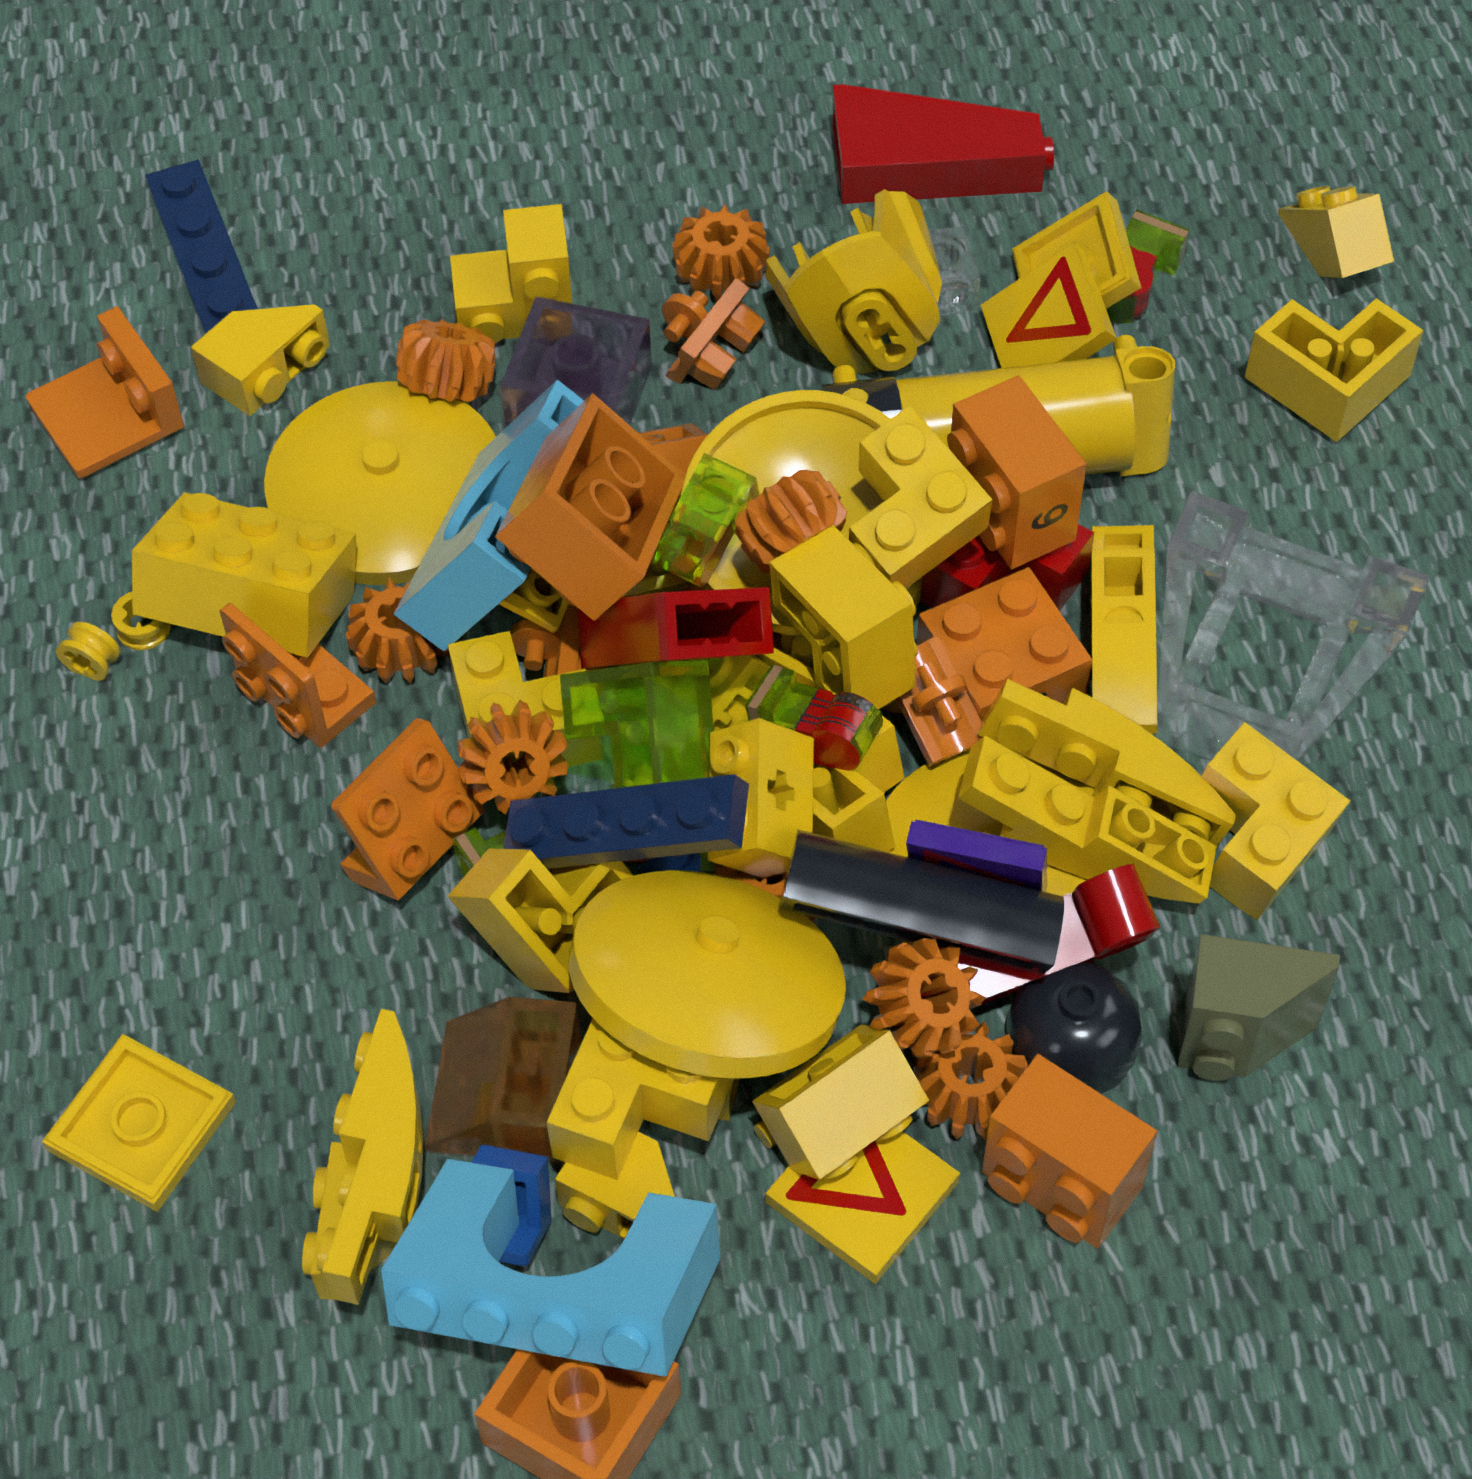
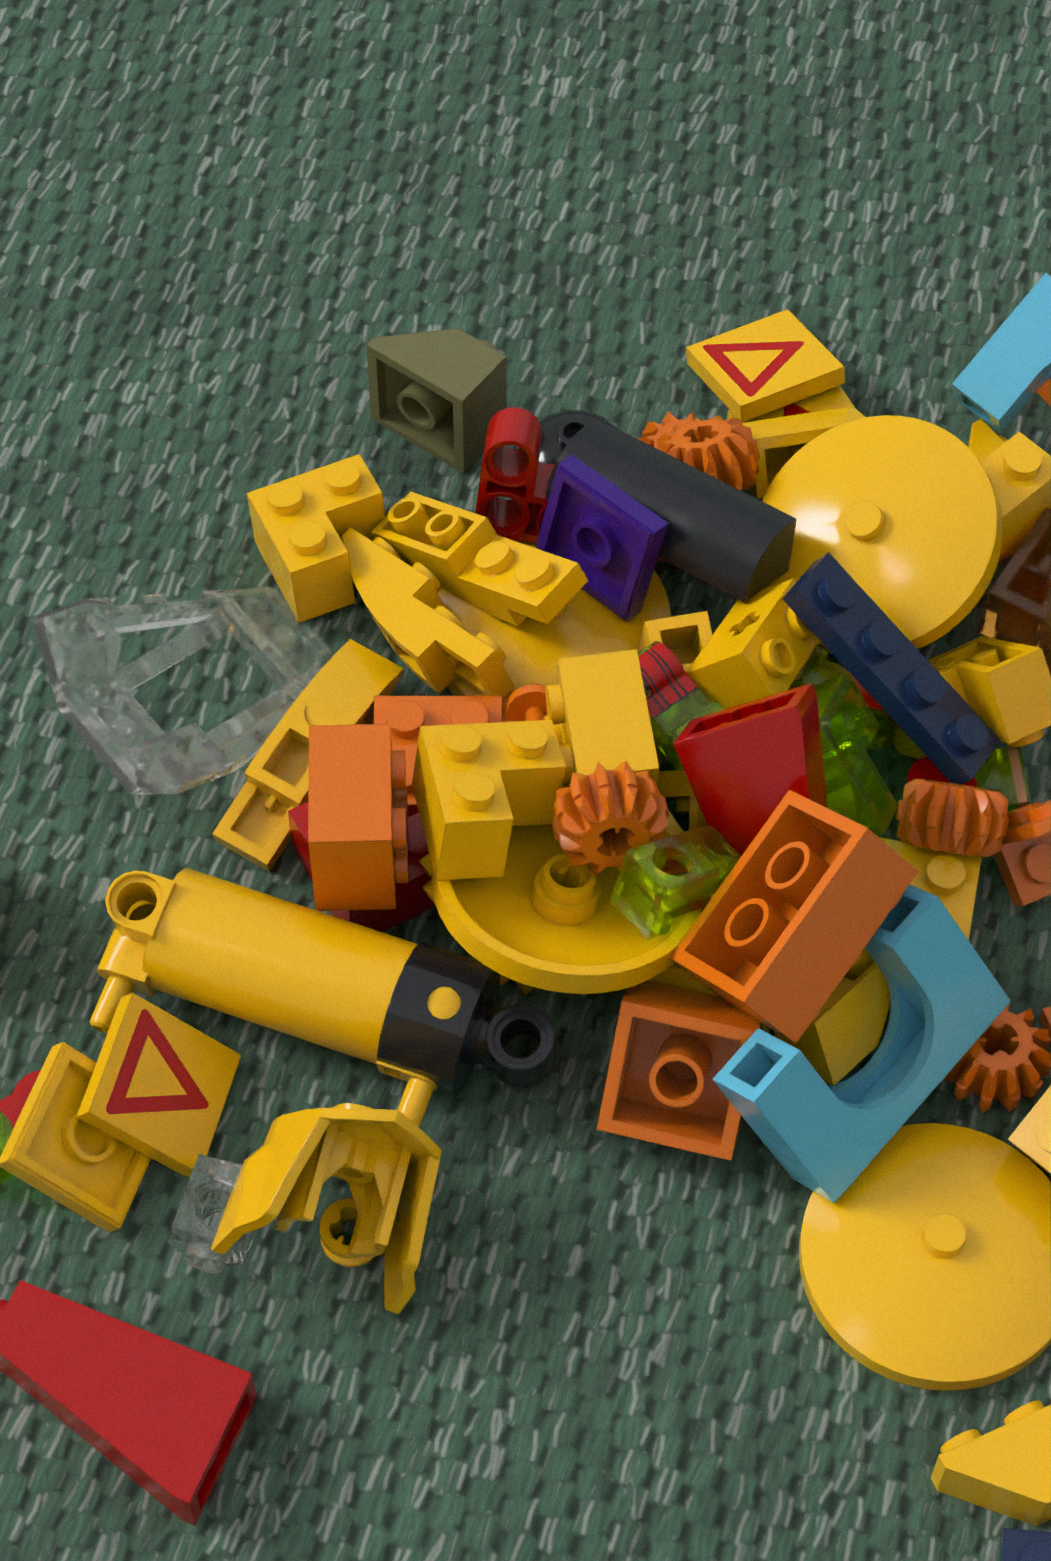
camera: 155 degrees left, 0 degrees up
orange gear [395,319,496,403] -> none
yellow brick [450,204,575,343] -> none
clear purple brick [500,296,652,427] -> none
orange hips [662,278,766,390] -> none
orange gear [672,203,770,301] -> none
orange brick [982,1054,1158,1249] -> none
none -> yellow tile [686,309,845,422]

